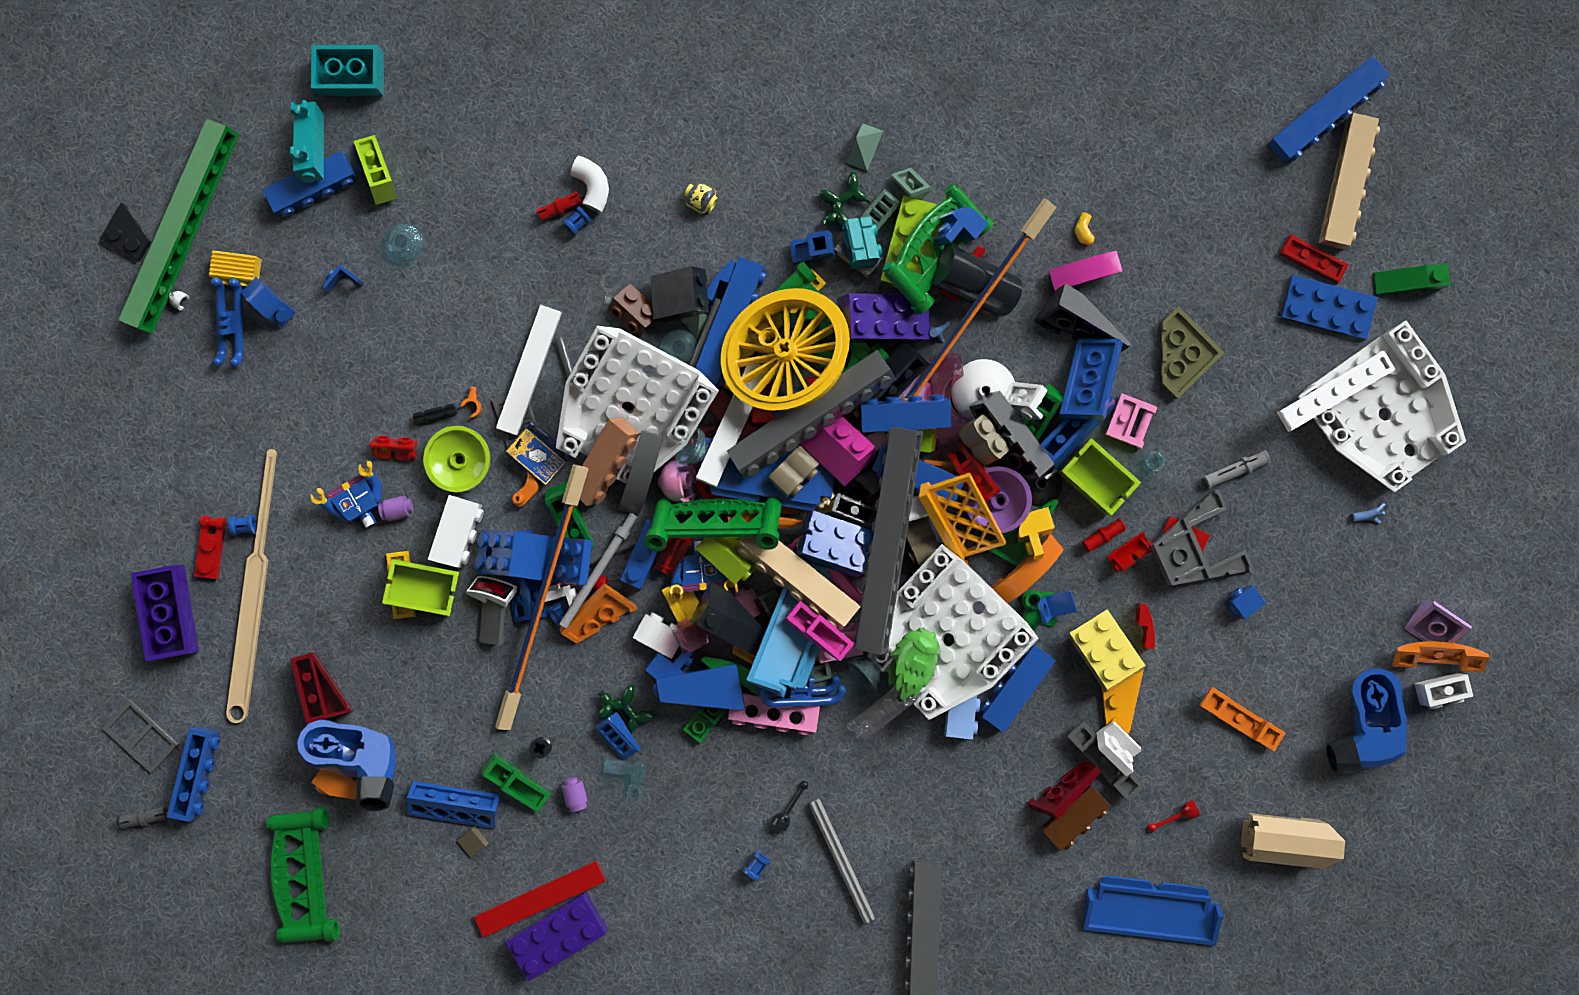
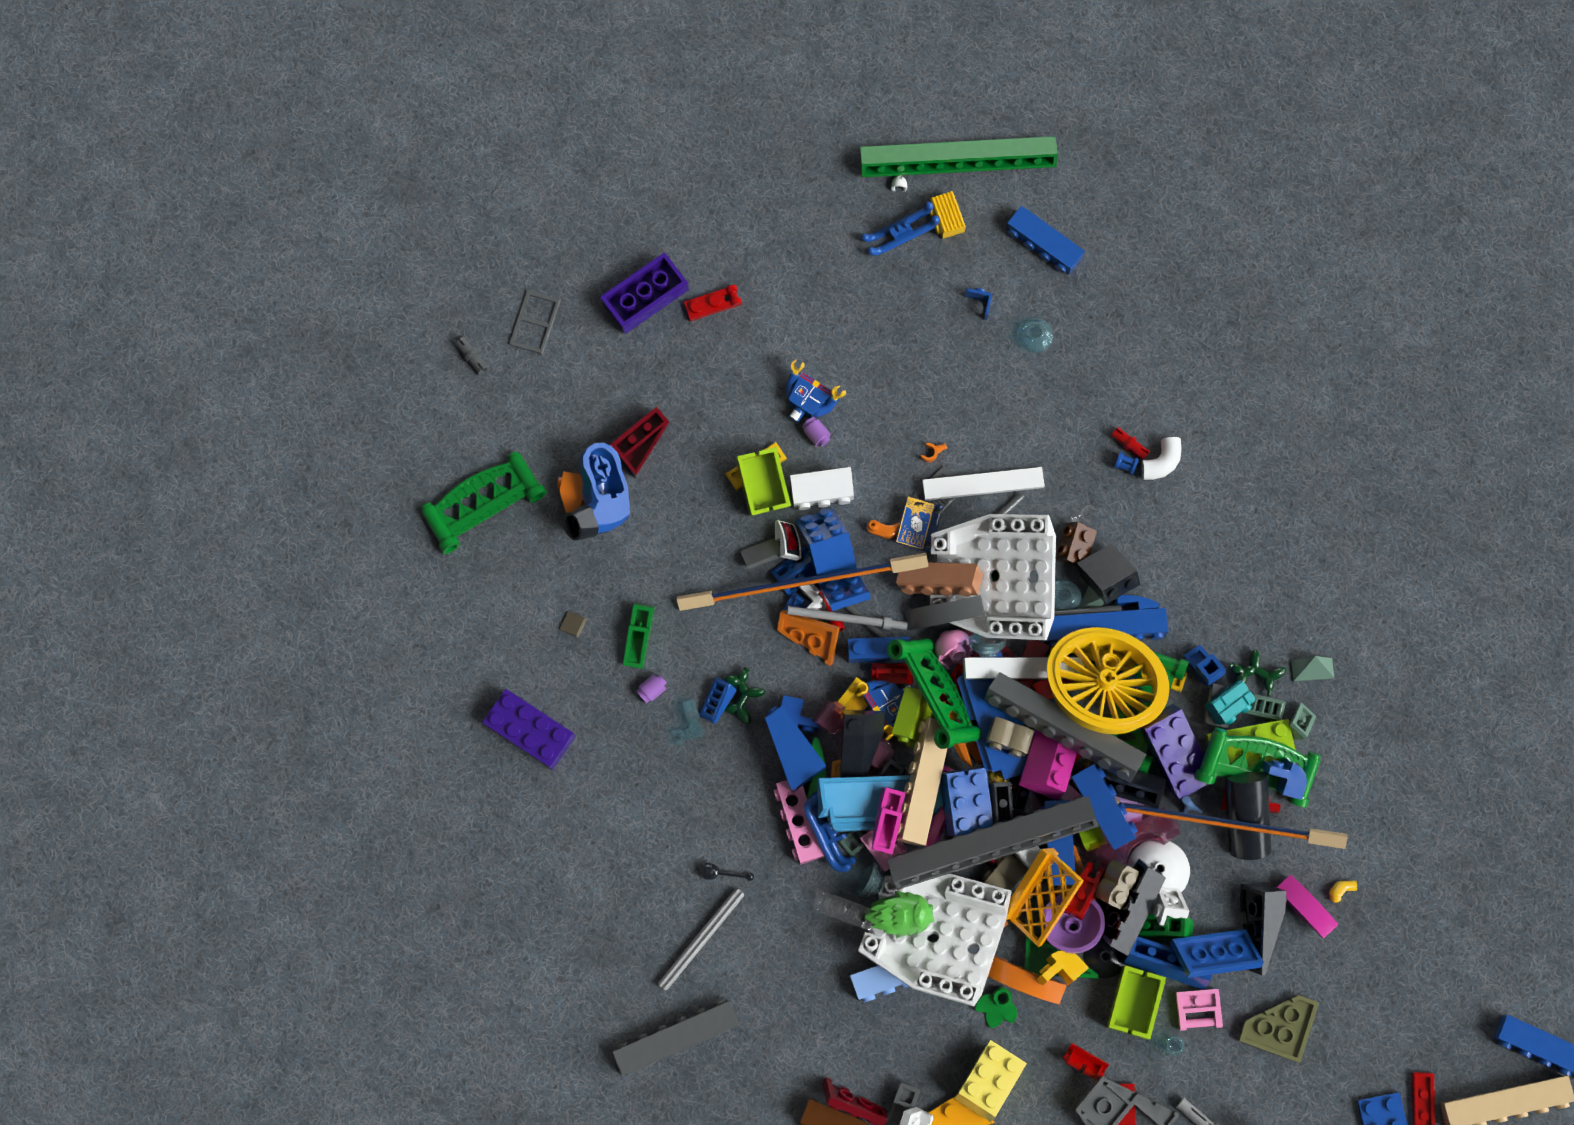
camera: 70 degrees right, 10 degrees down
black wing [100,203,151,261] -> none
blue brick [167,726,220,822] -> none
tan piece [226,449,277,723] -> none
blue bush [229,514,257,536] -> none
blue brick [241,277,296,328] -> none
teal brick [290,100,324,183] -> none
teal brick [311,45,384,96] -> none
lime slope [354,135,397,205] -> none
red hinge [369,435,418,461] -> none
blue fence [407,781,500,829] -> none
black axle [413,403,457,425] -> none
lime dish [423,426,491,492] -> none
red tile [474,860,606,937] -> none
black bush [529,737,552,759] -> none
green slope [545,482,594,548] -> none
white brick [633,612,685,659] -> none
green slope [682,706,727,744] -> none
head [684,181,718,214] -> none
blue bush [743,851,771,881] -> none
blue brick [980,644,1056,733] -> none
blue bracket [1037,590,1077,624] -> none
red pin [1082,518,1126,553] -> none
red slope [1135,603,1155,649] -> none

